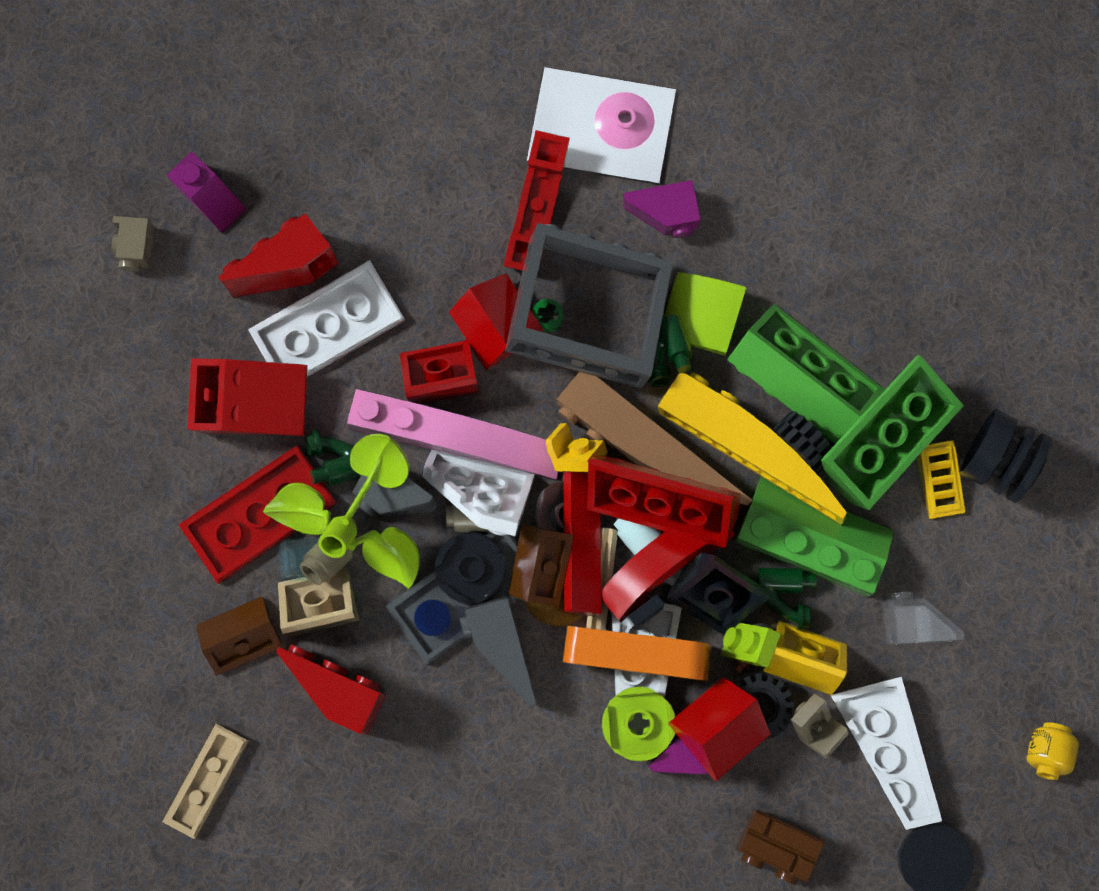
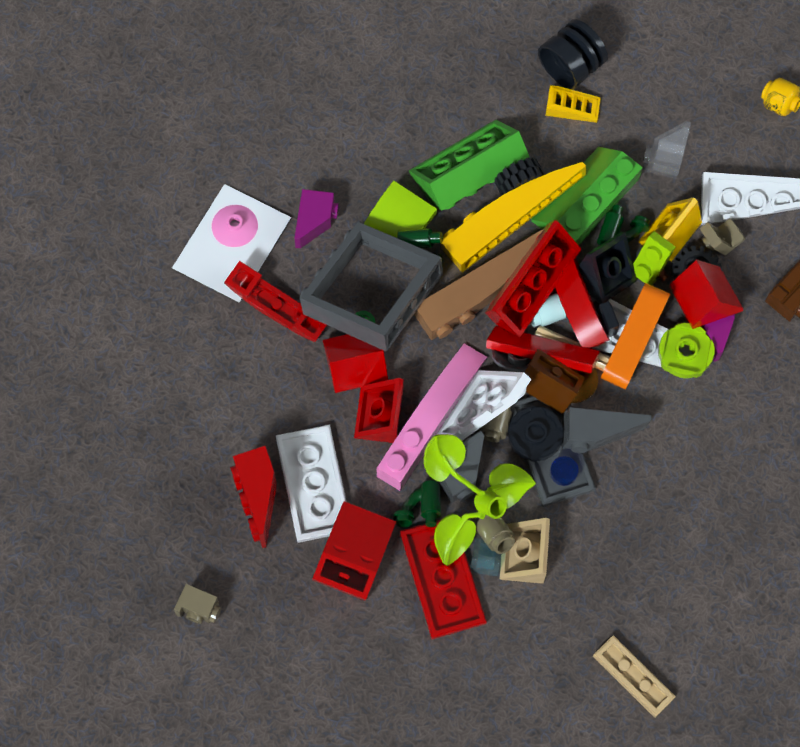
camera: 75 degrees left, 10 degrees down
magenta slope [166,151,247,233] -> none
reddish brown panel [197,597,283,676] -> none
red slope [276,644,386,735] -> none
yellow bracket [546,423,608,472] -> none
bright green slope [821,355,964,510] -> none

